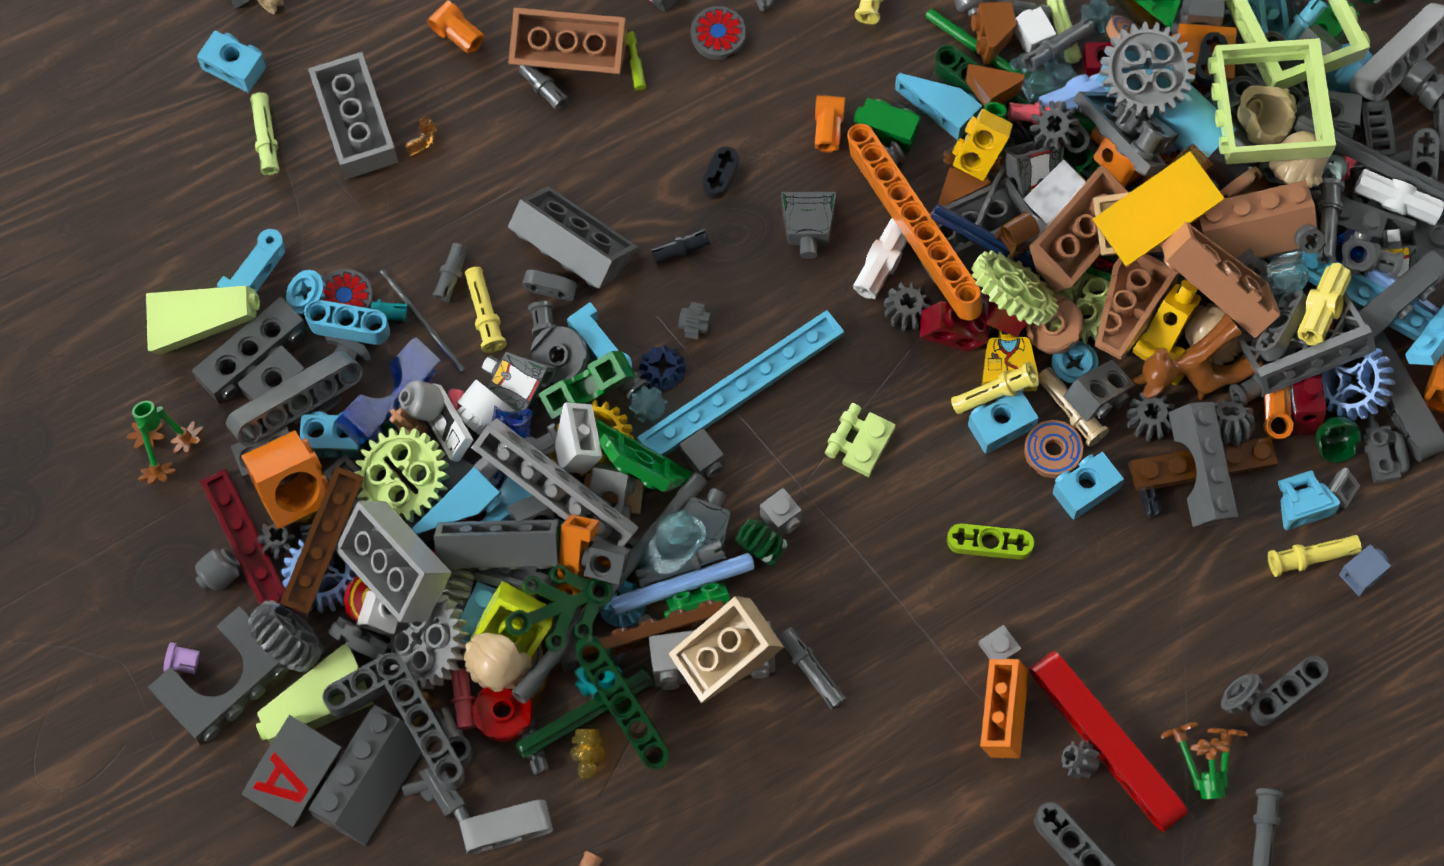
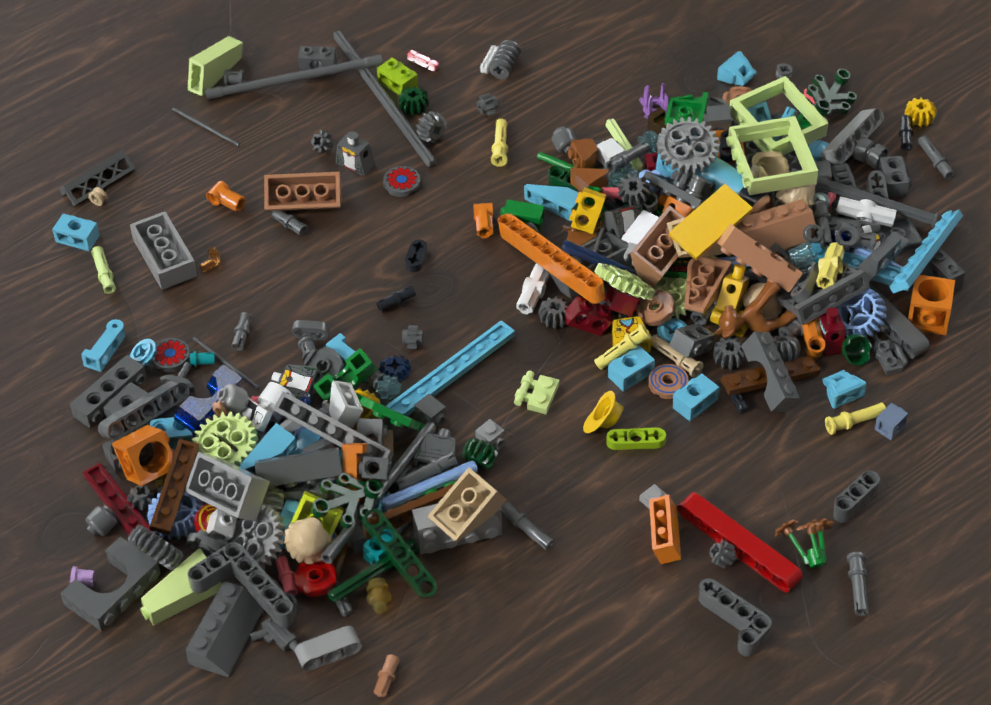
camera: 10 degrees left, 20 degrees down
plant [126,401,204,485] -> none
yellowish green slope [146,286,260,354] -> none
dark grey slope [242,715,343,827] -> none
medium azure beam [304,300,390,344] -> none
light yellow pin [464,267,507,353] -> none
dark grey slope [508,186,638,289] -> none
lime piece [626,31,646,91] -> none
clear light blue piece [645,509,706,575] -> none
dark grey torso [781,192,836,259] -> none
reddish brown piece [995,211,1040,259] -> none
dark grey gear [1221,674,1264,715] -> none
light grey slope [1328,467,1360,509] -> none
none -> yellow piece [583,391,623,433]

